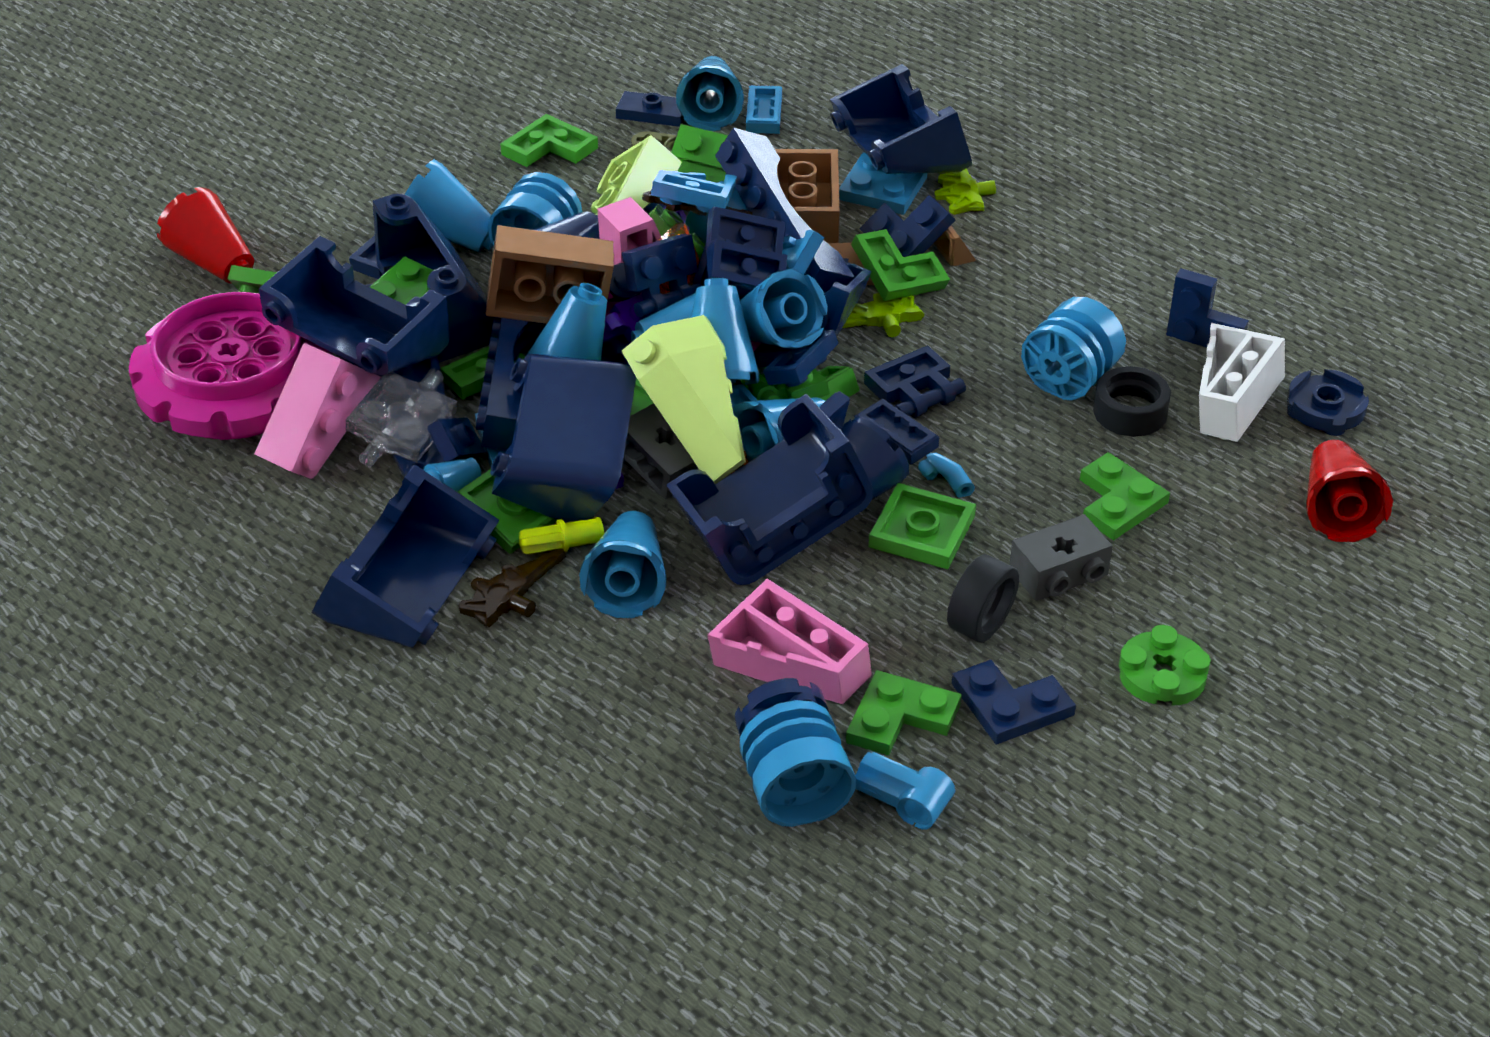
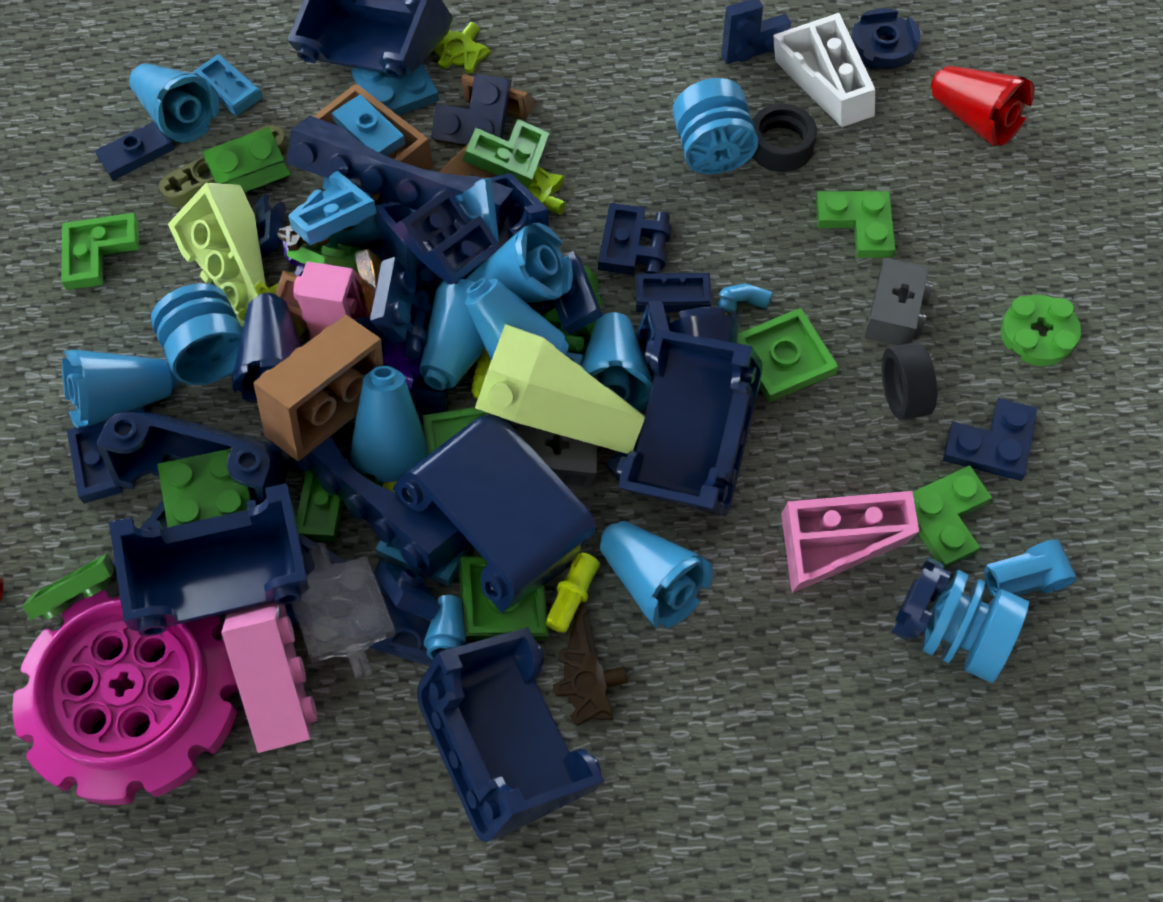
camera: 45 degrees left, 20 degrees up
none -> dark azure plate [332,94,406,156]

